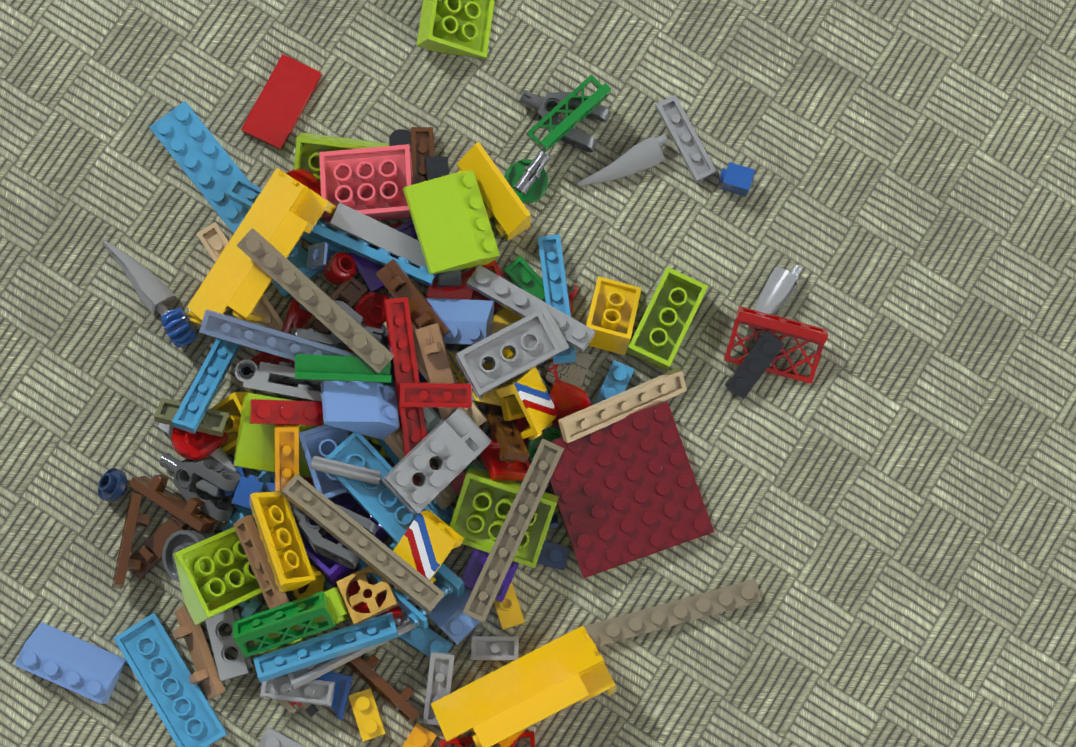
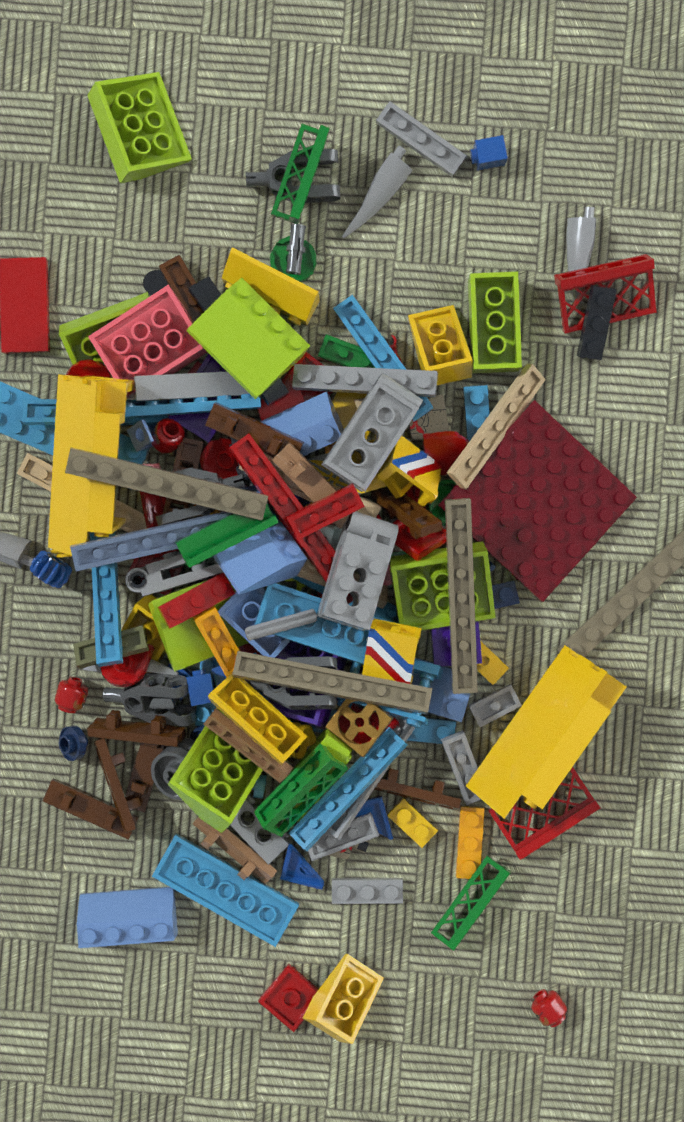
camera: 35 degrees left, 10 degrees up
none -> reddish brown hinge [43,778,140,840]
none -> red head [54,676,89,713]
none -> blue tile [280,844,324,890]

